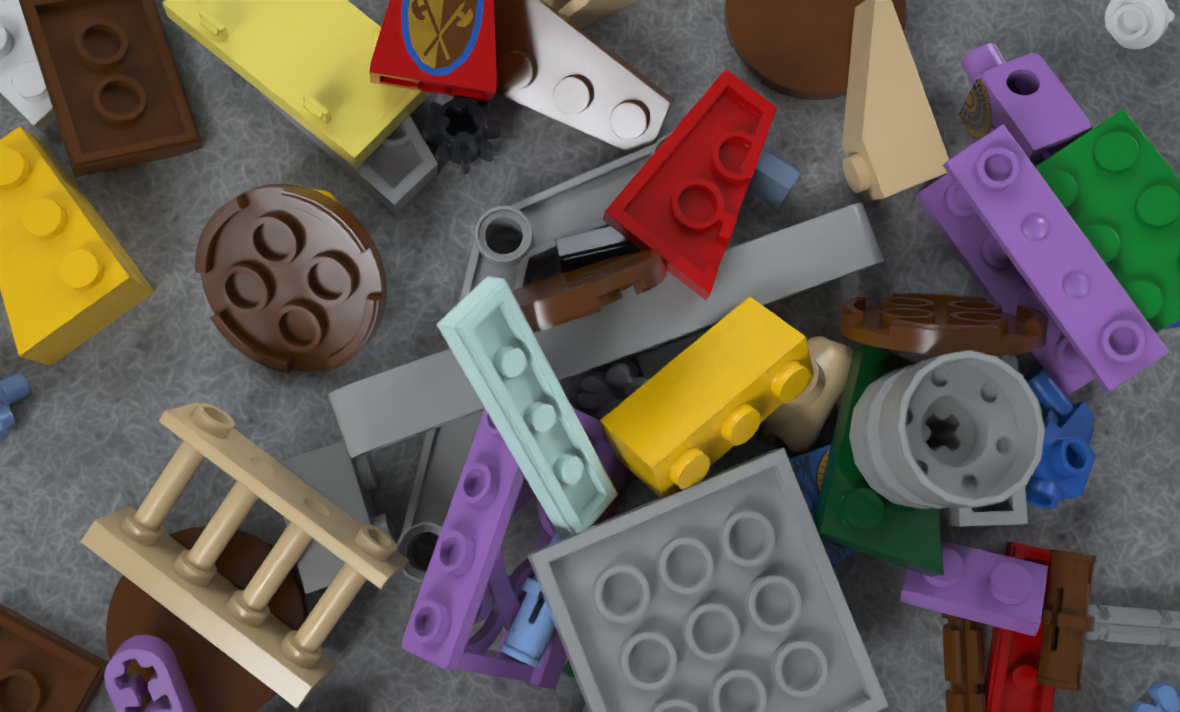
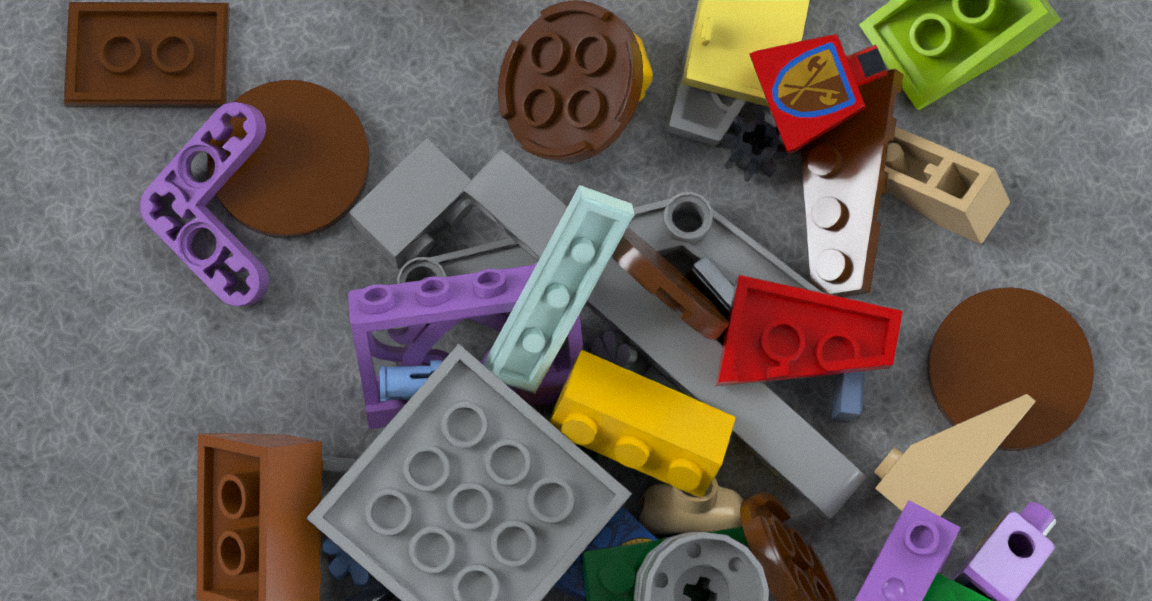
camera: 65 degrees right, 5 degrees down
tan fence [81,402,410,708] -> none

